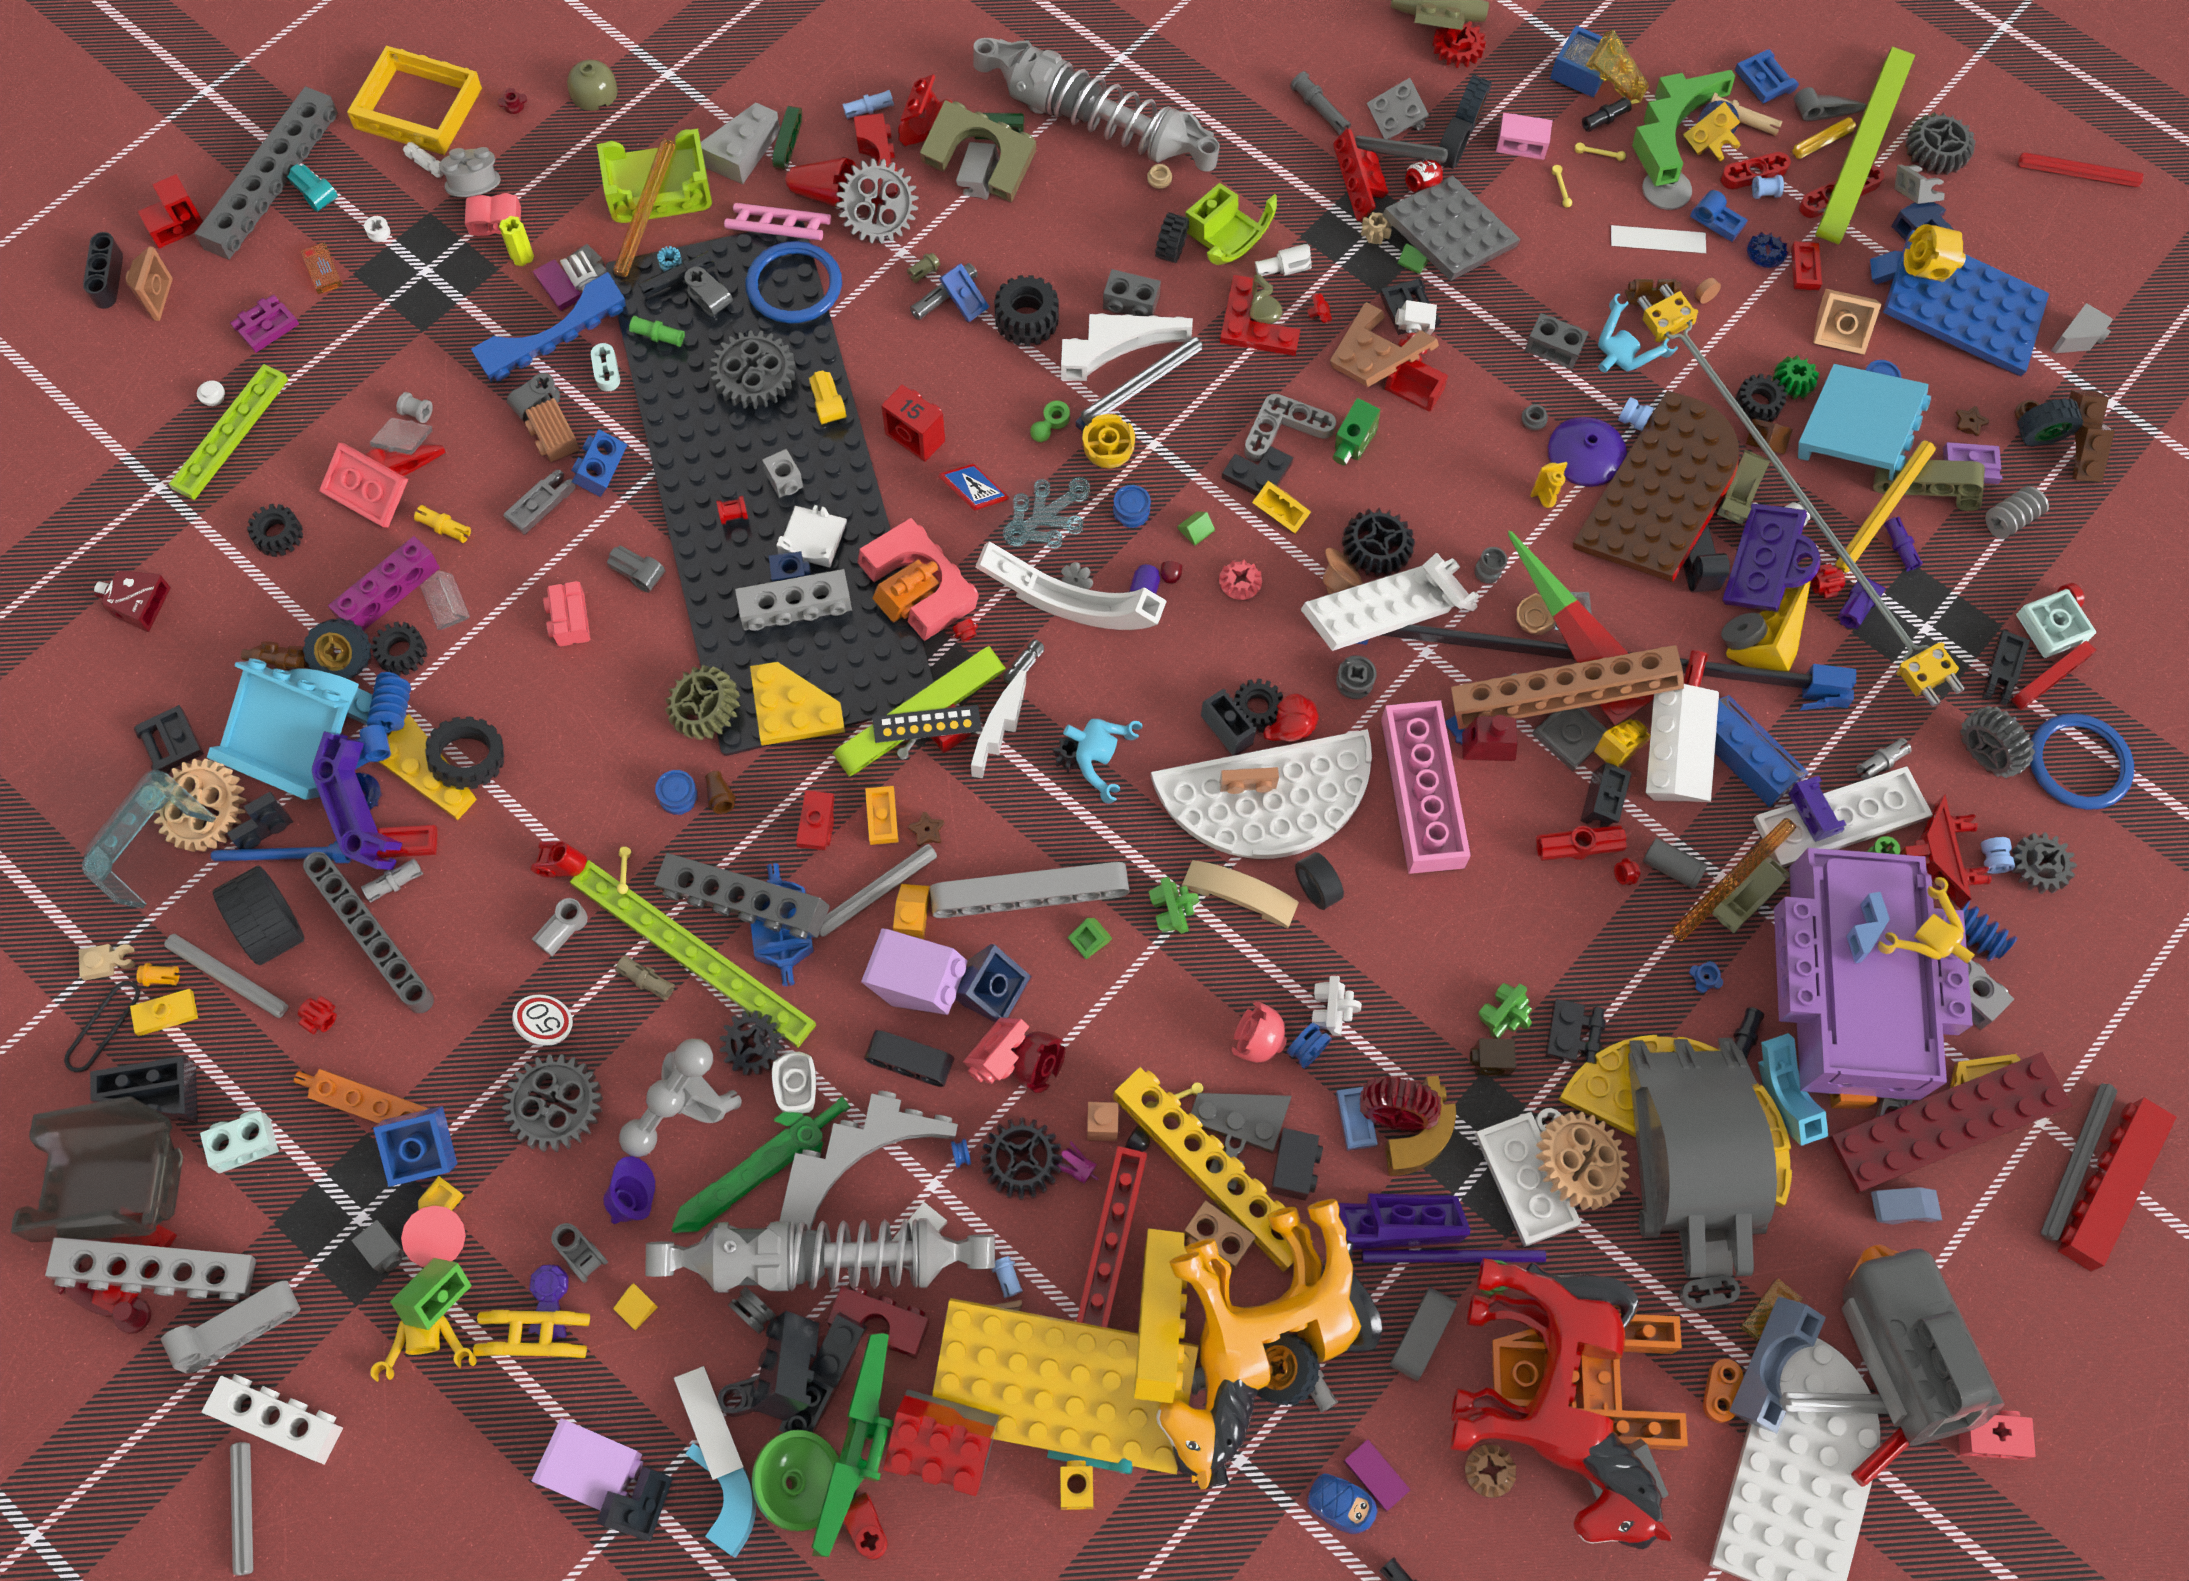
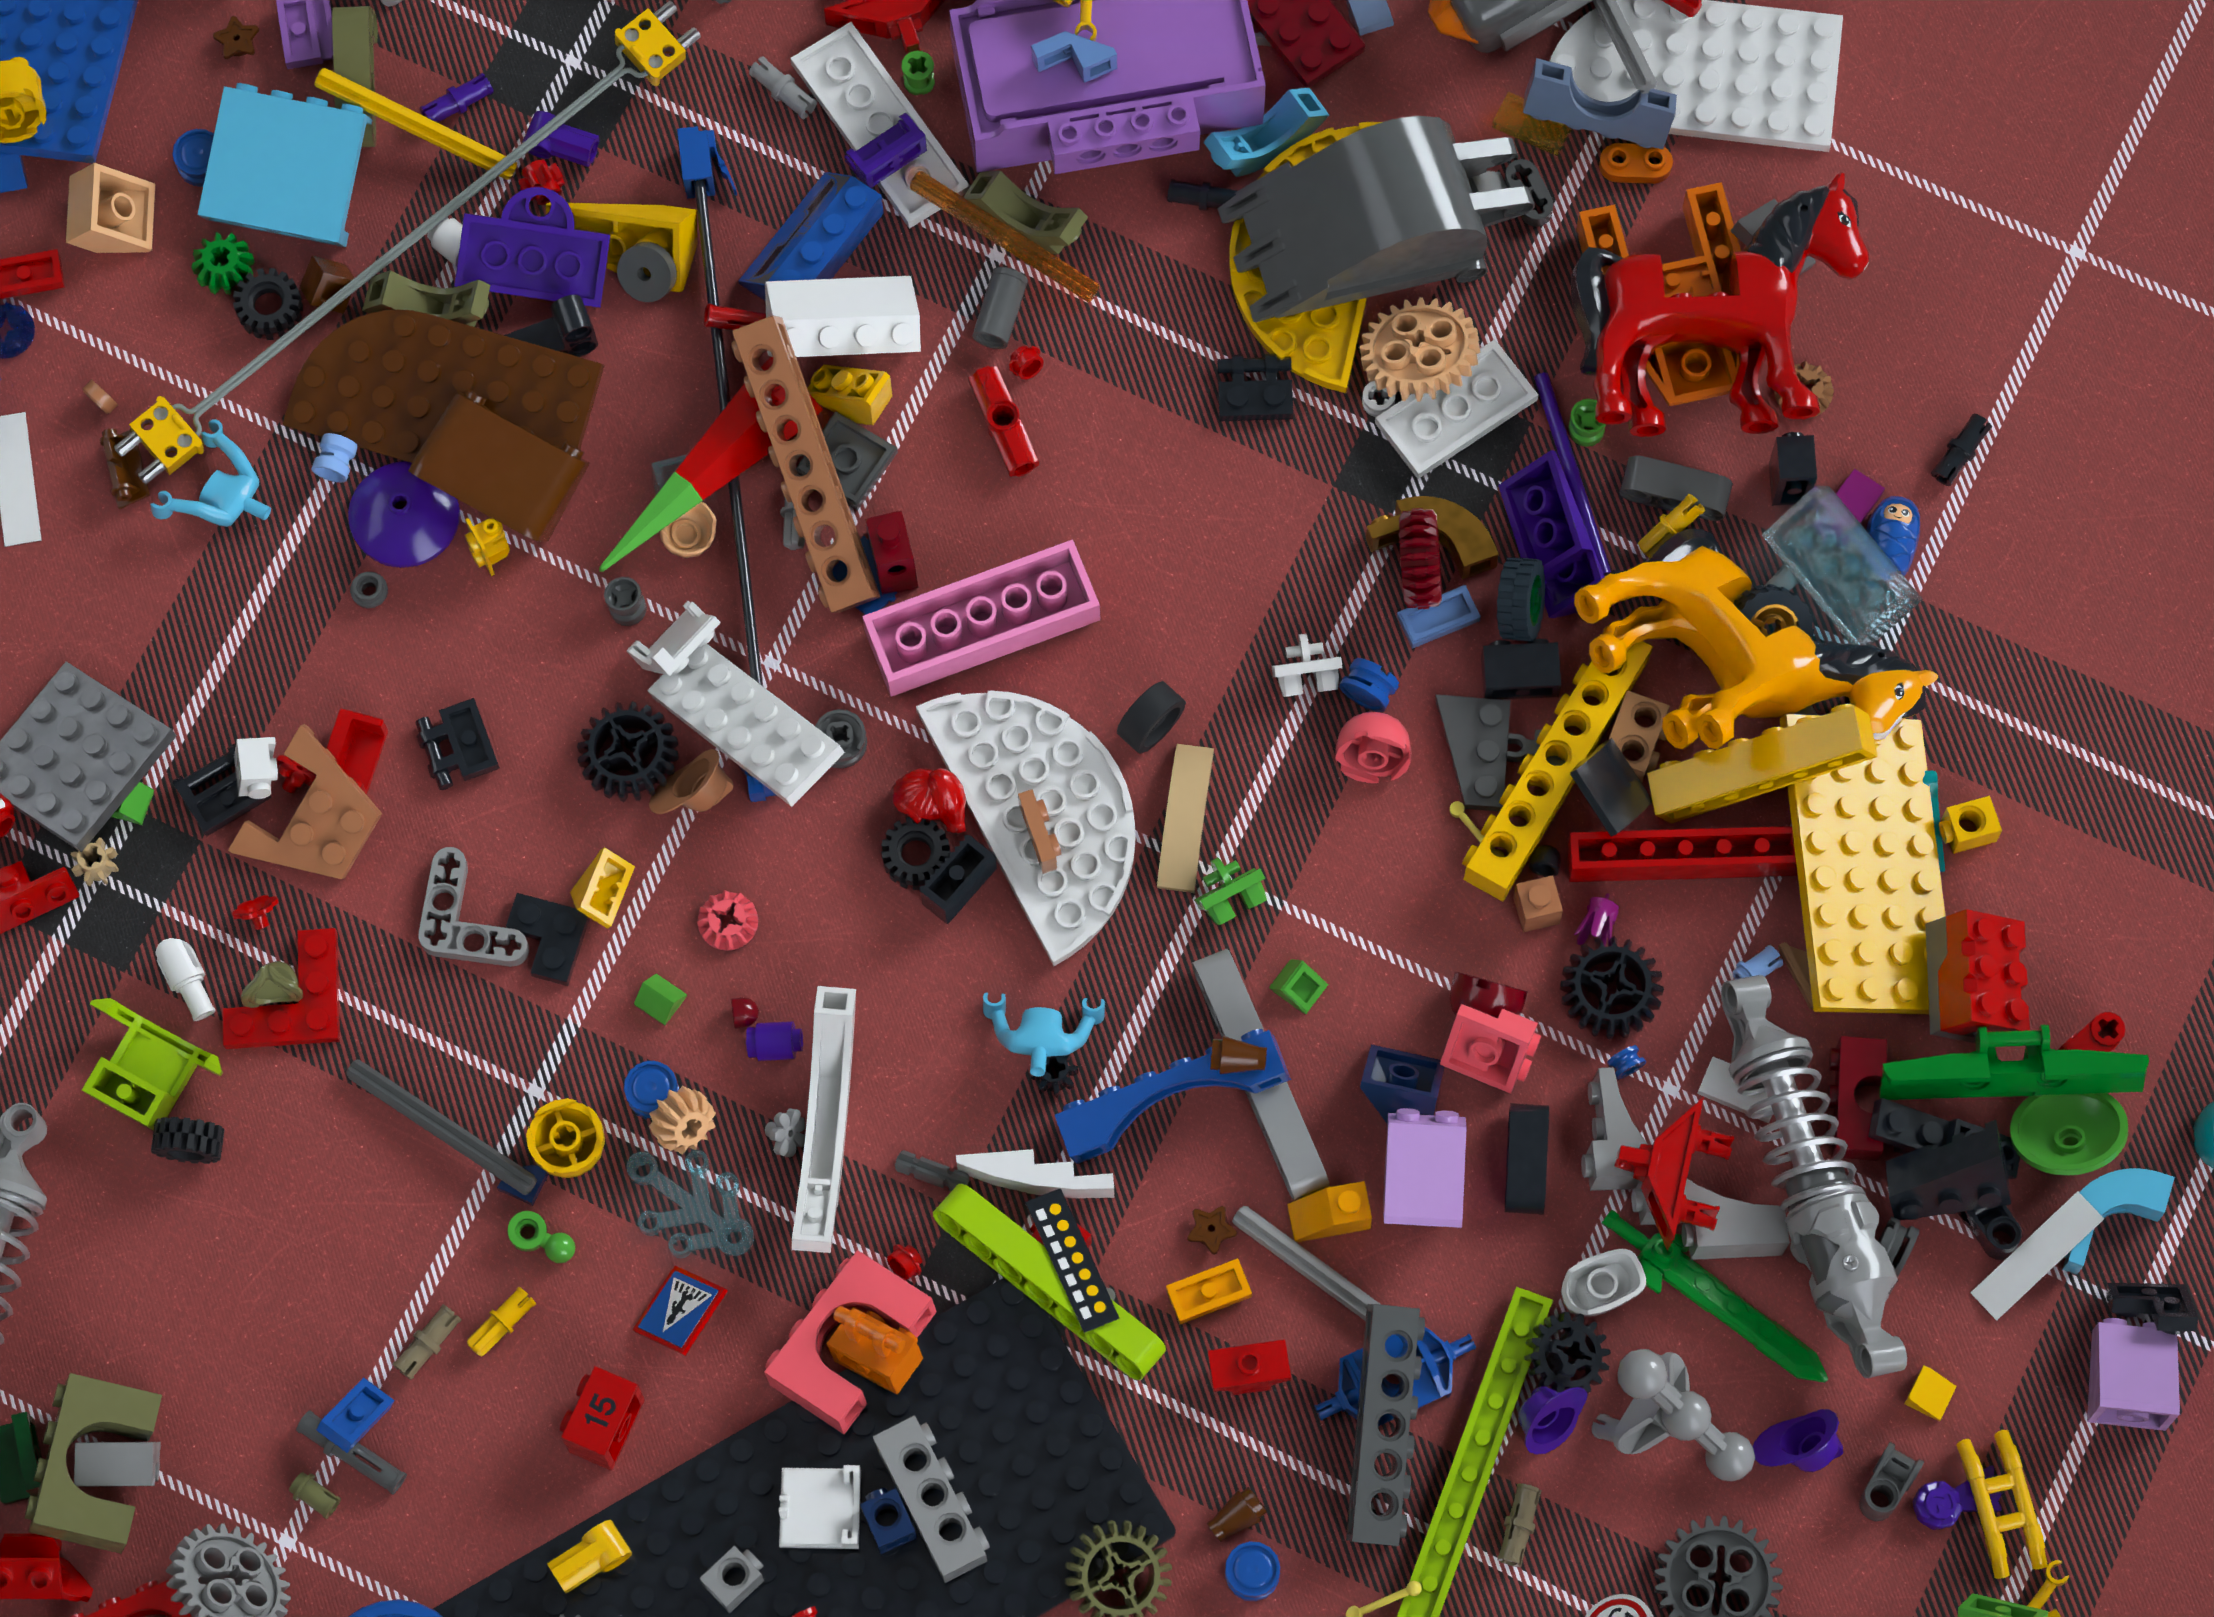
camera: 100 degrees left, 5 degrees up
yellow plate [750,662,845,745] -> none
black tyre [994,275,1059,346] -> none
white arch [1061,313,1193,381] -> none
dark grey brick [1103,269,1161,317] -> none
tan plate [1147,164,1172,189] -> none
green torso [1332,398,1381,466] -> none
dark brown brick [1470,1038,1516,1076] -> none
bright green hips [1479,983,1532,1039] -> none
dark grey brick [1525,313,1589,370] -> none
black hinge [1580,762,1632,828] -> none
blue plate [1689,961,1723,993] -> none
none -> dark tan pin [392,1304,462,1380]
none -> reddish brown windscreen [408,389,590,542]
none -> black plate [415,698,500,790]
none -> yellow axle [467,1287,536,1357]
none -> light nougat gear [649,1086,716,1154]
none -> blue arch [1055,1029,1291,1164]
none -> reddish brown cone [1210,1036,1267,1074]
none -> black wheel [1497,557,1545,642]
none -> dark purple piece [1518,1386,1588,1455]
none -> black slope [1570,738,1652,837]
none -> red connector [1615,1097,1734,1251]
none -> yellow axle [1638,494,1705,557]
none -> clear light blue brick [1762,486,1923,645]
none -> black brick [1769,432,1817,506]

